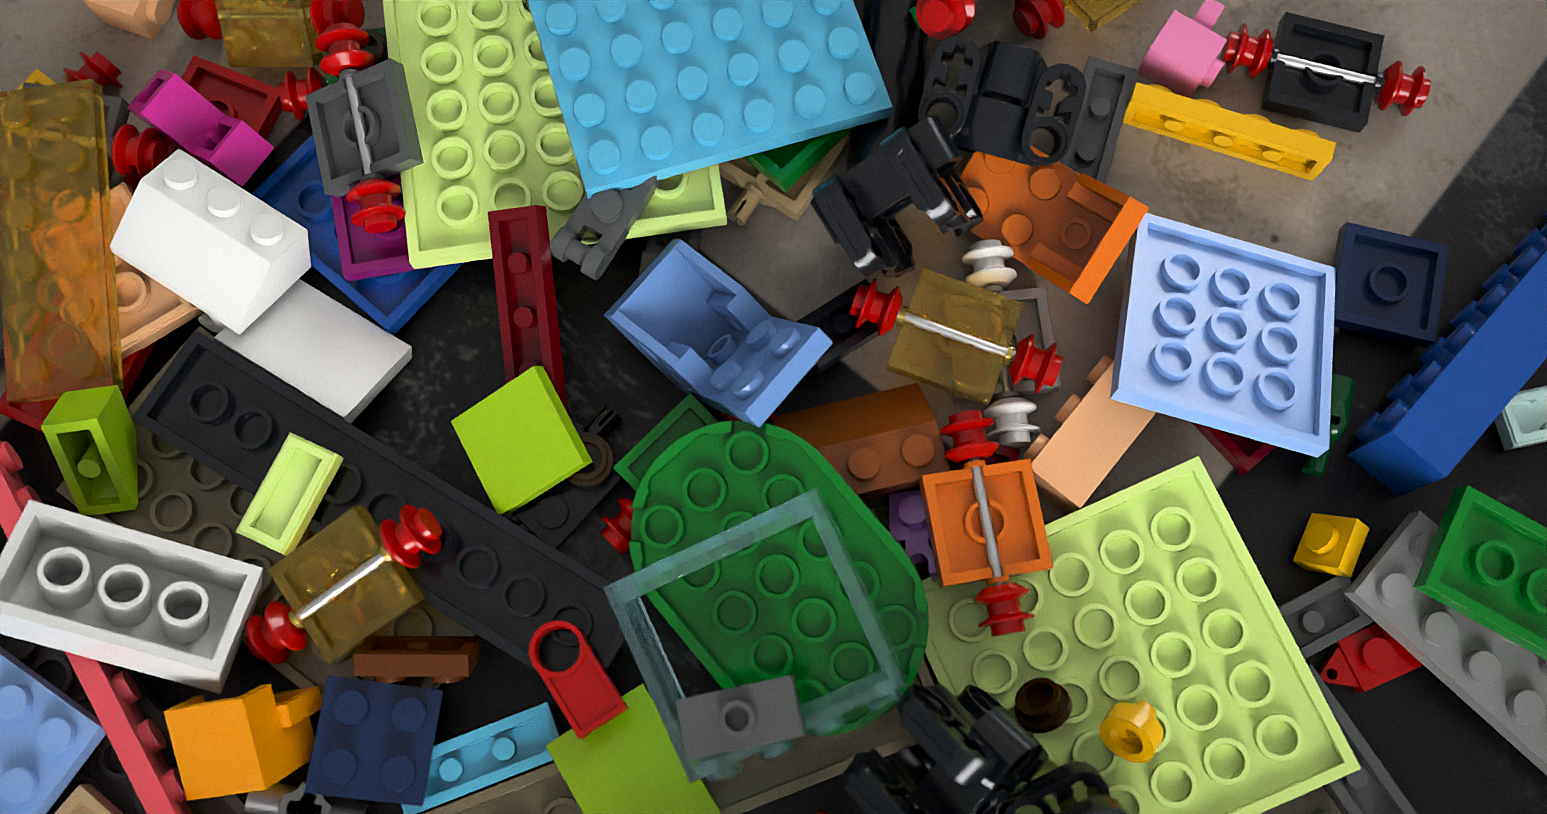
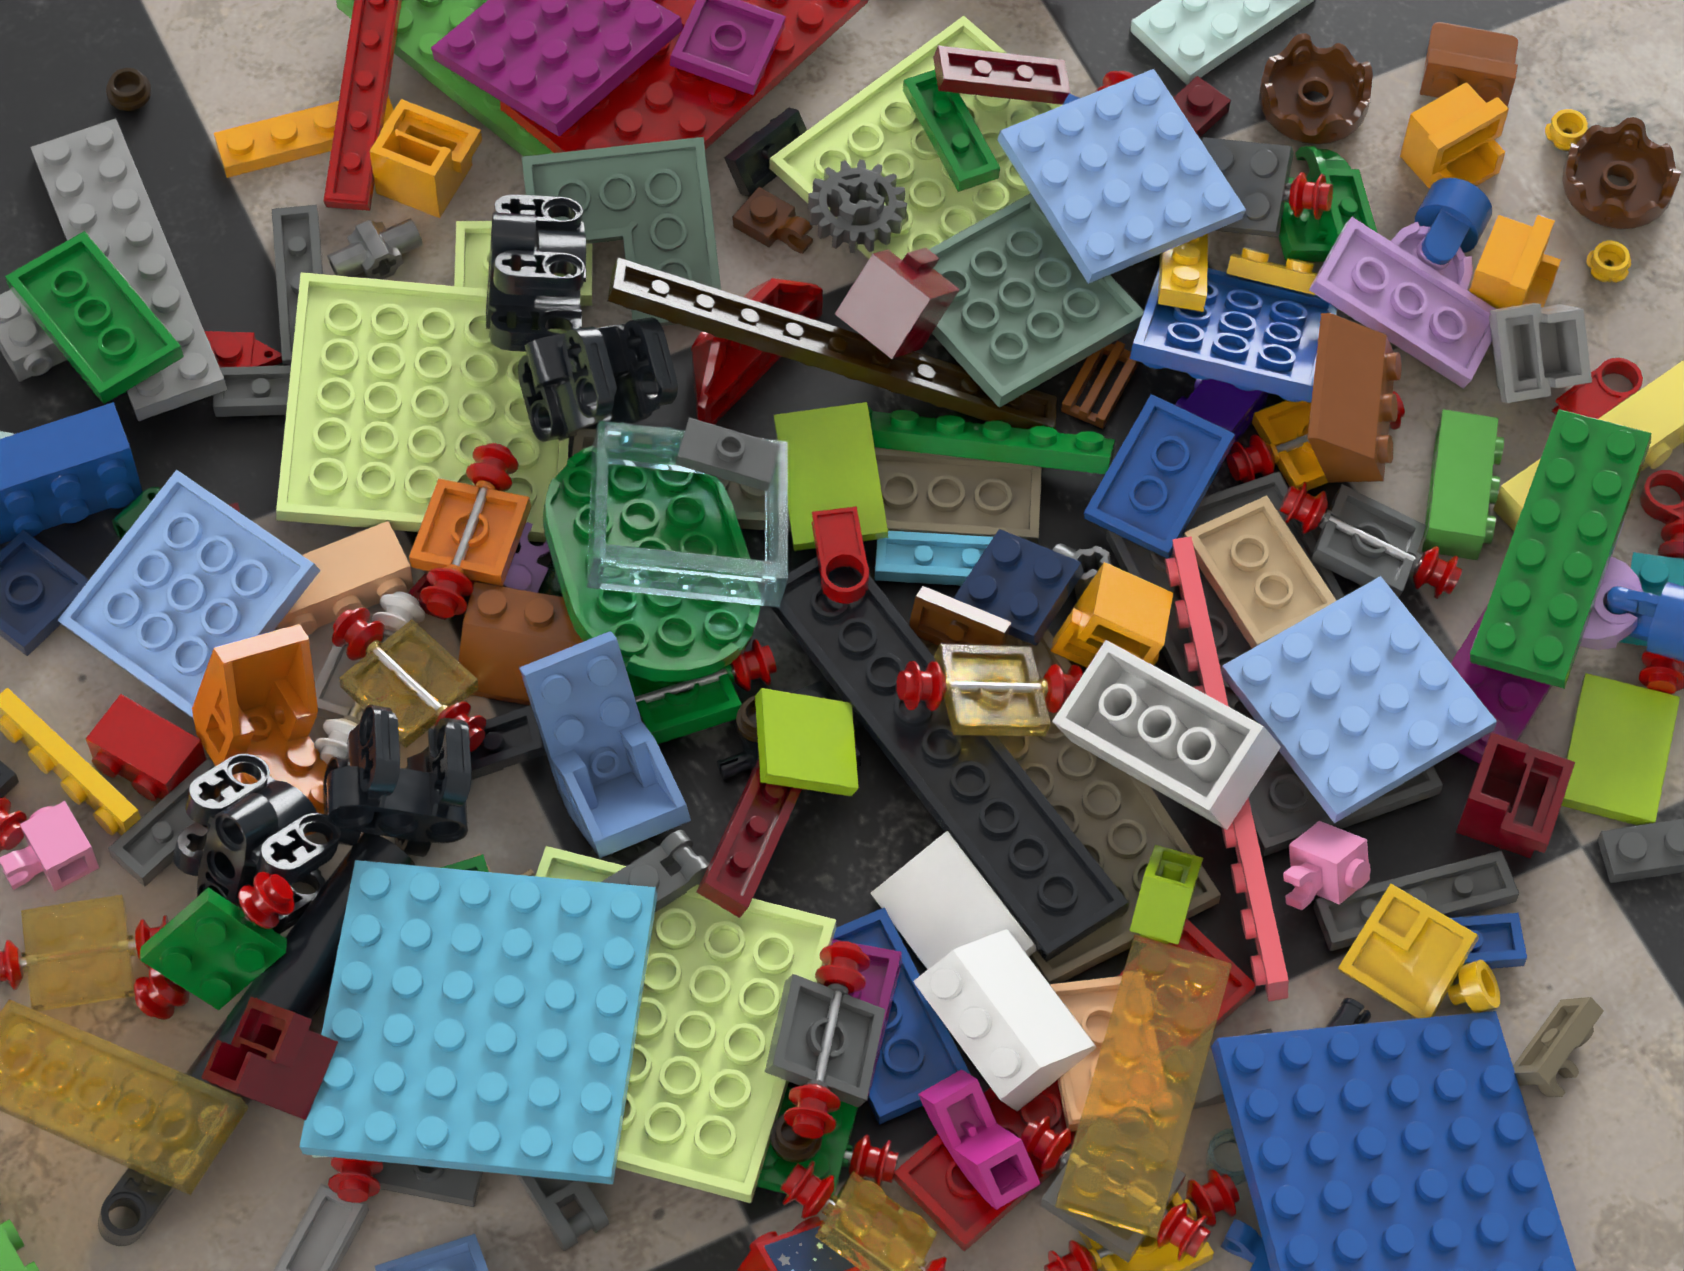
camera: 160 degrees left, 15 degrees down
yellowish green tile [235,432,344,557] -> none
dark brown plate [1014,678,1072,734] -> none
yellow tile [1099,701,1163,763] -> none
yellow plate [1293,513,1370,578] -> none
none -> red brick [85,694,207,801]

